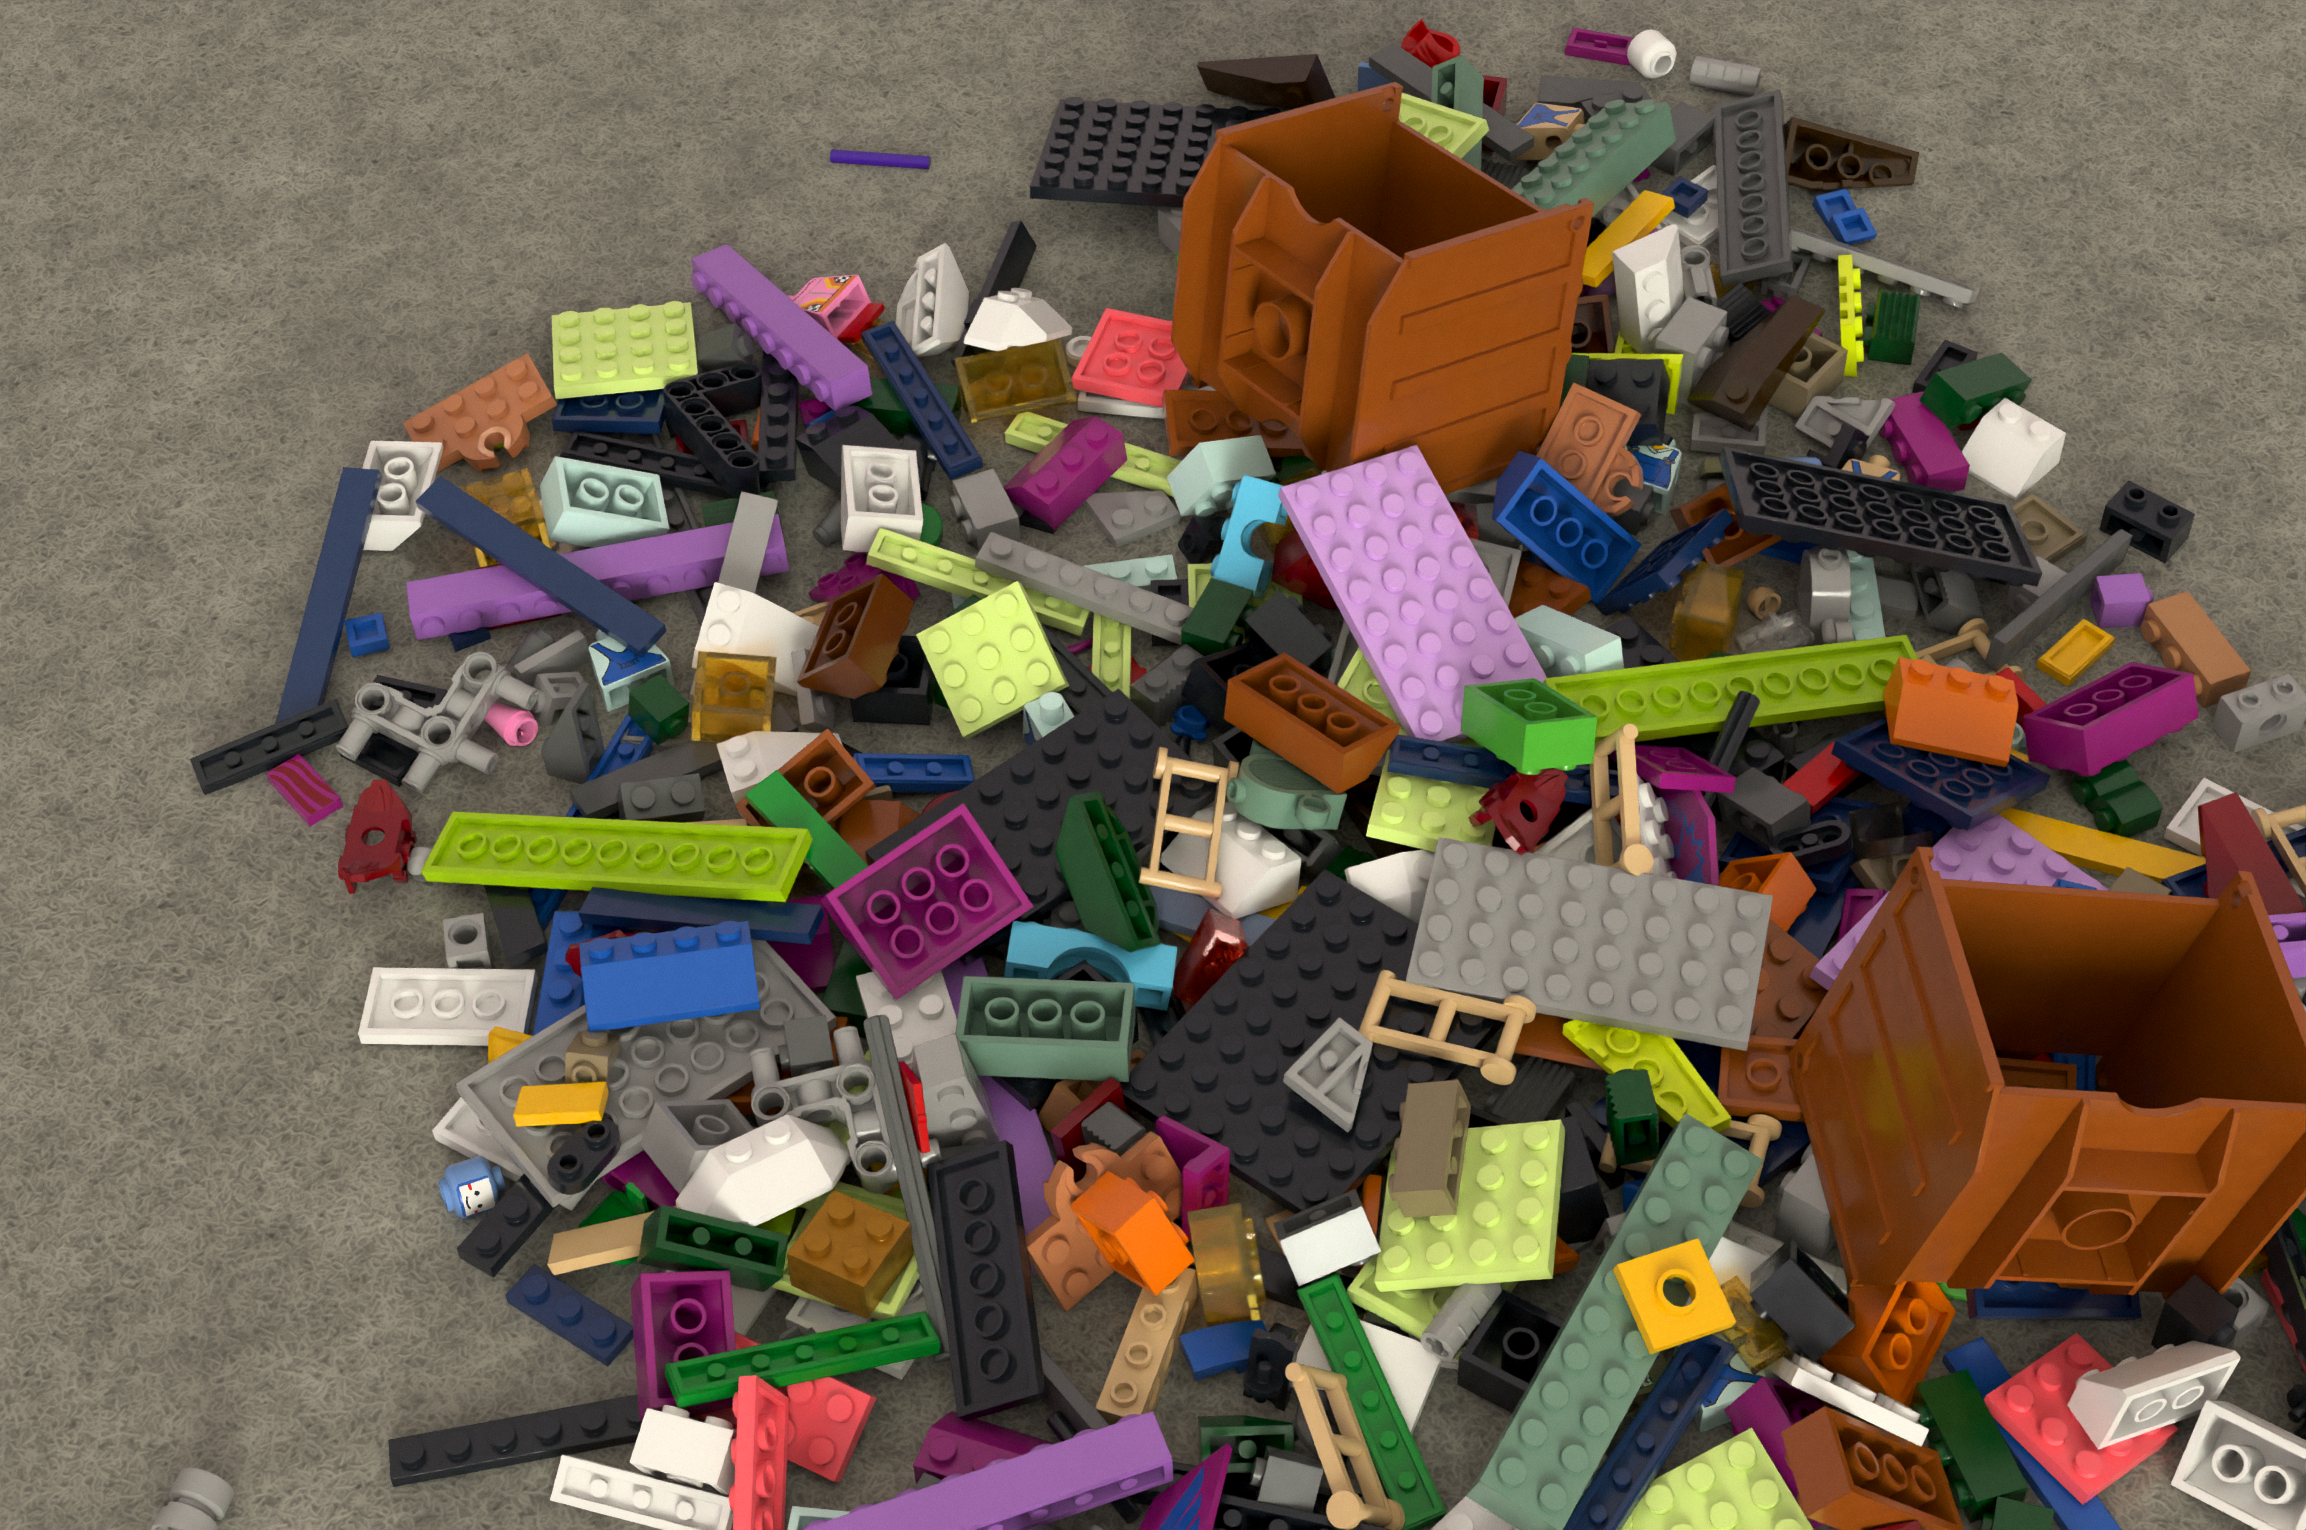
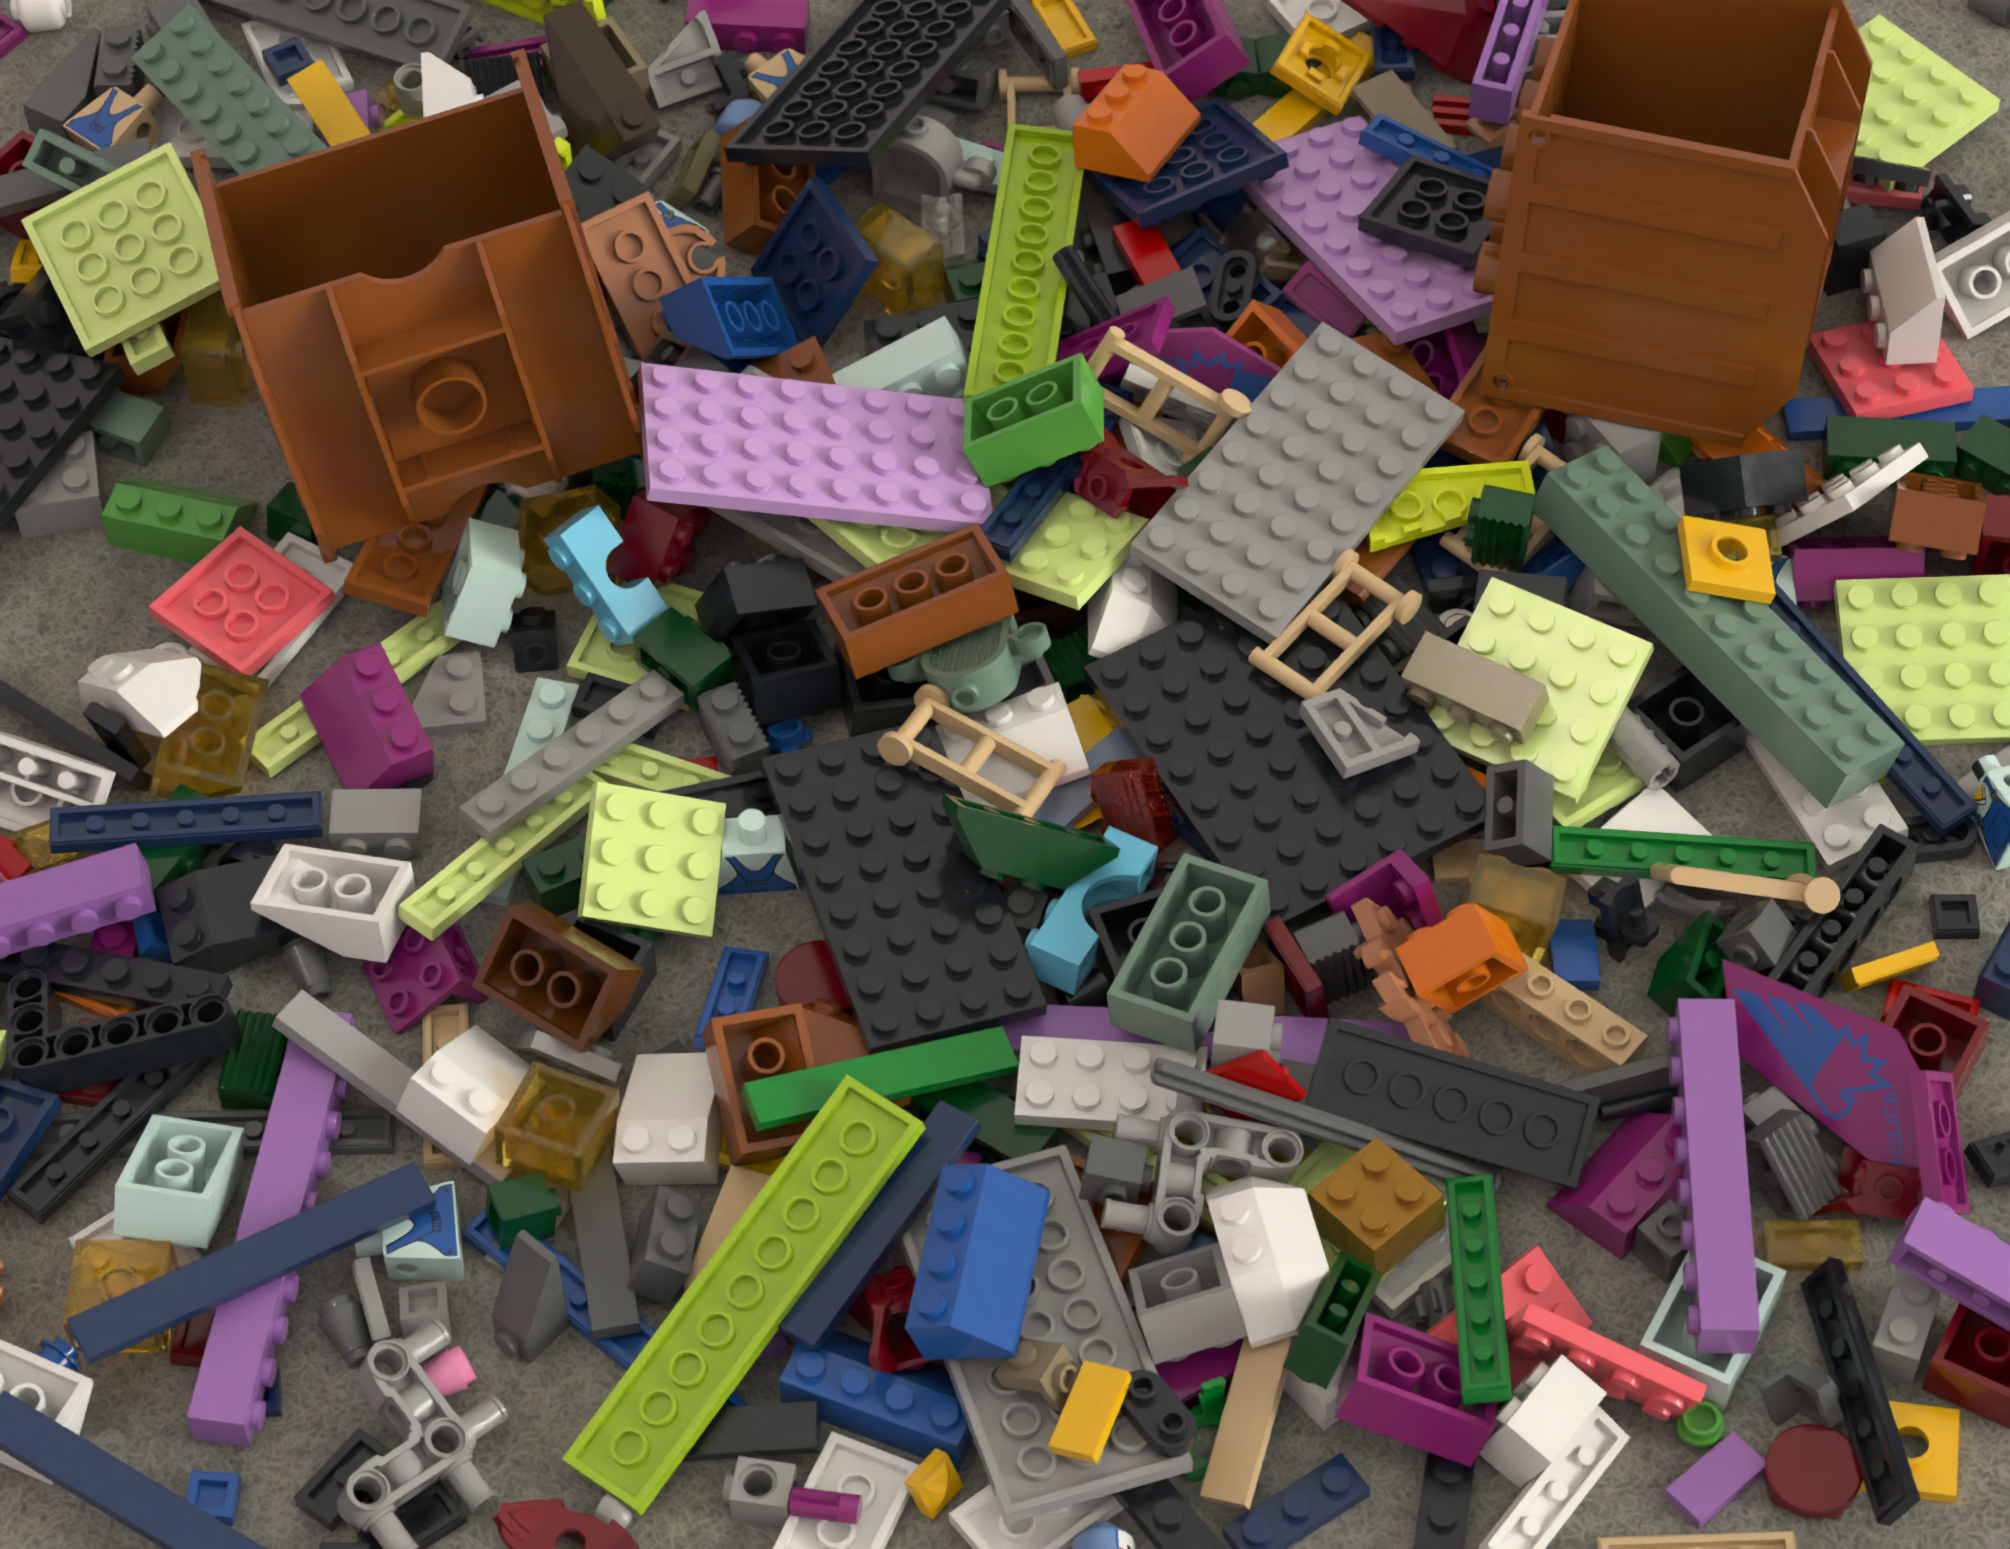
camera: 70 degrees left, 5 degrees up
magenta slope [820,803,1034,1001] -> none
none -> magenta piece [789,1486,862,1525]
none -> yellow piece [1270,12,1373,116]

